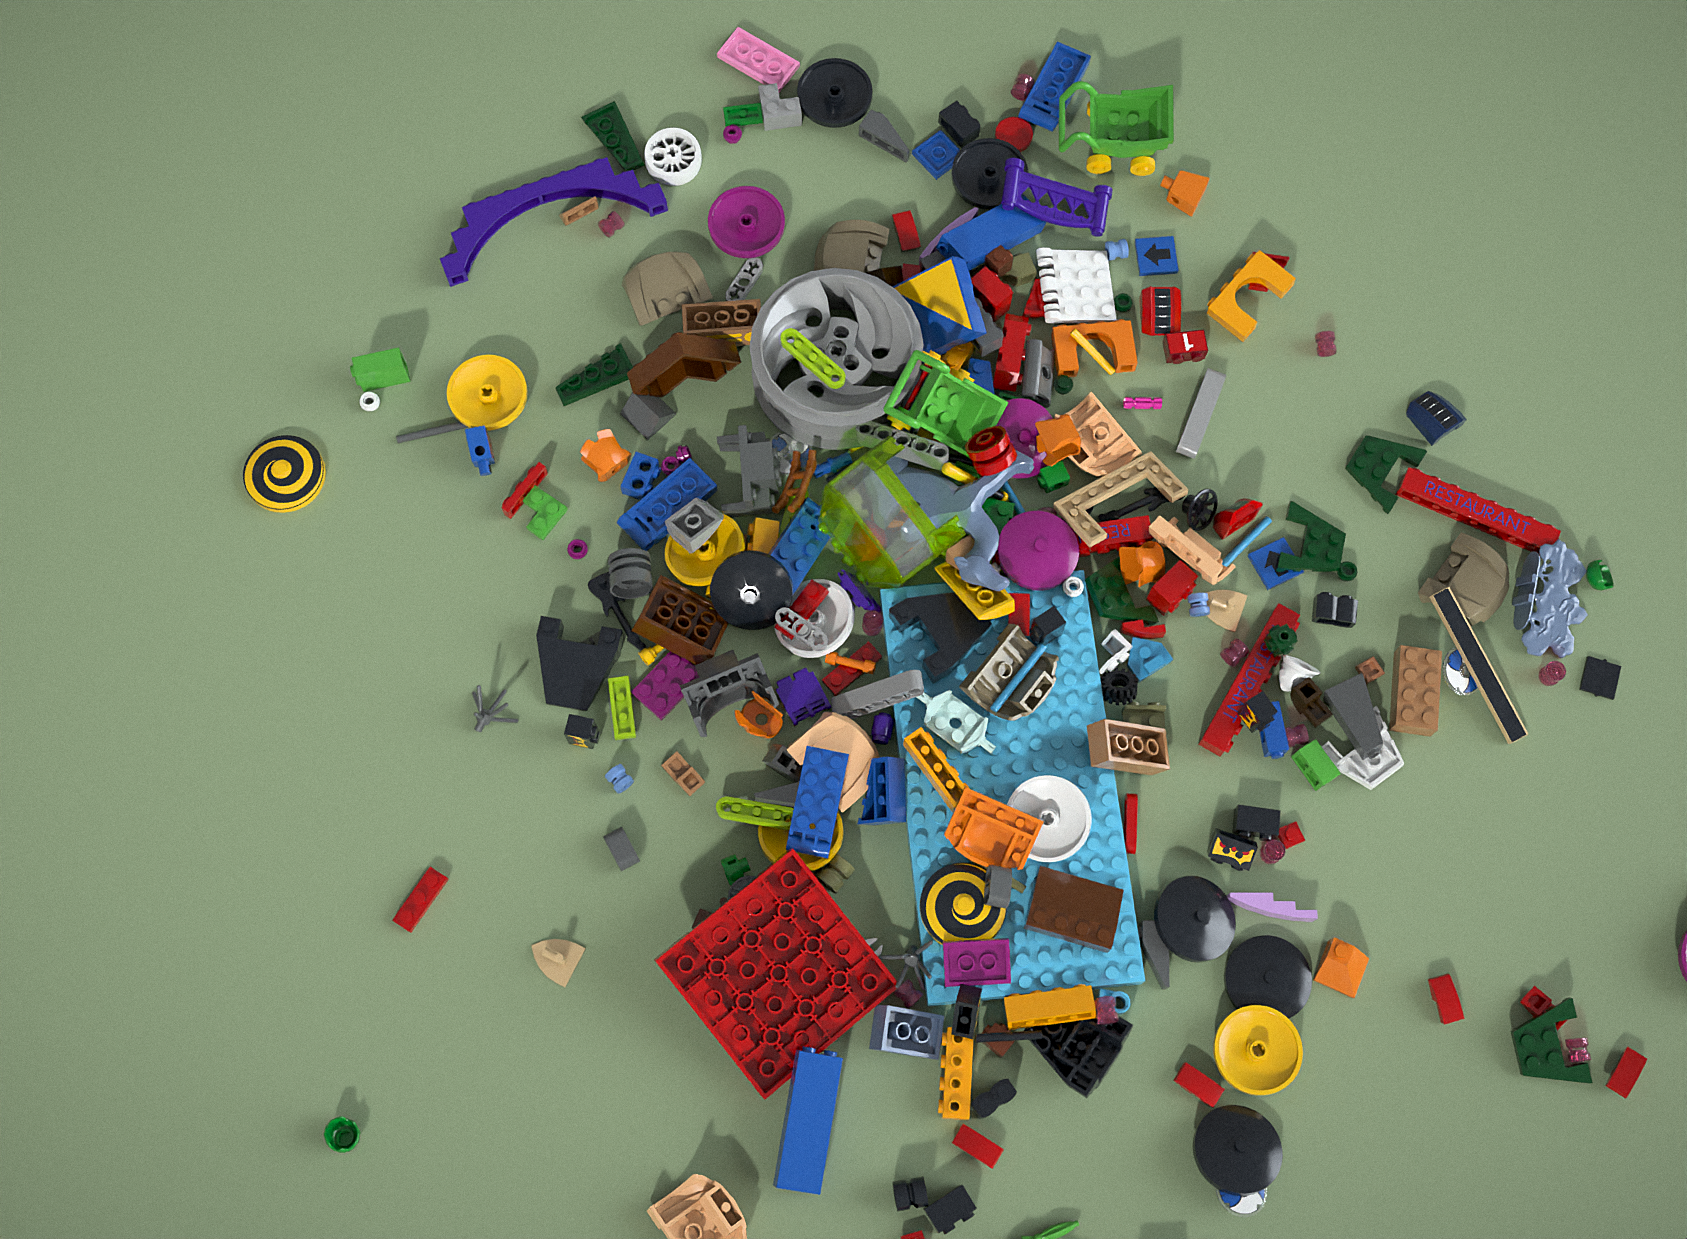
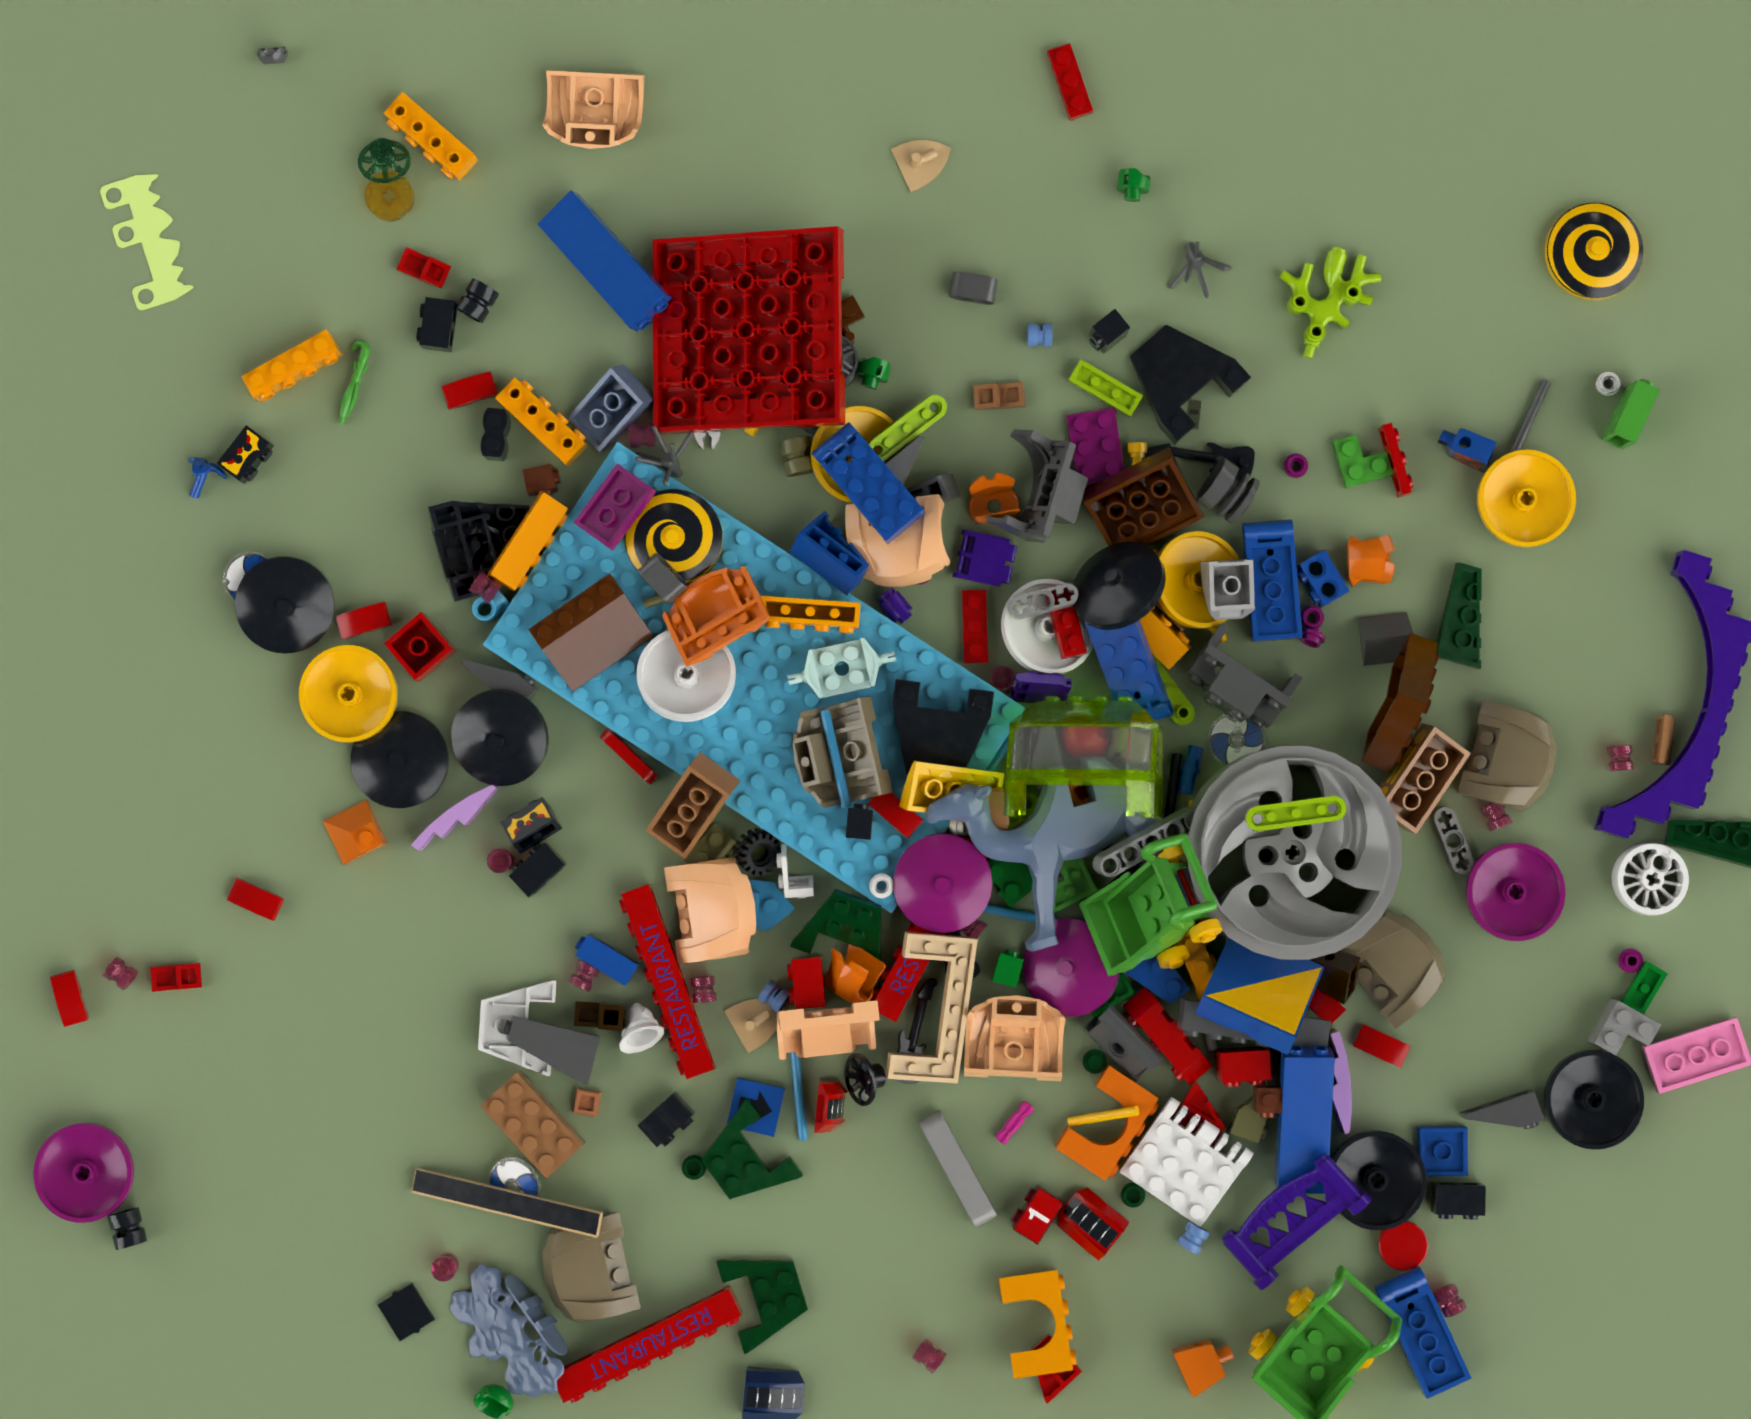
camera: 135 degrees right, 15 degrees up
dark orange piece [772,450,817,514] -> none
orange bar [825,652,876,675] -> none
light grey beam [831,670,924,719] -> none
yellow piece [941,462,1008,502] -> none
black brick [951,984,982,1039] -> none
red wheel [965,426,1017,476] -> none
black bar [975,1030,1042,1043] -> none
orange piece [1035,414,1081,467] -> none
red slope [1120,620,1166,639] -> none
blue tile [1134,236,1179,276] -> none
black brick [1237,691,1278,733] -> none
dark green brick [1264,624,1298,657] -> none
red plate [1278,821,1305,850] -> none
bright green hinge [1291,739,1341,791] -> none
dark green wing [1511,997,1593,1084] -> none
none -> red brick [383,612,457,682]
none -> light nougat piece [664,857,756,964]
none -> green piece [1117,168,1150,202]
none -> lime plant [1279,247,1381,359]
none -> clear pink wheel [1480,803,1512,831]

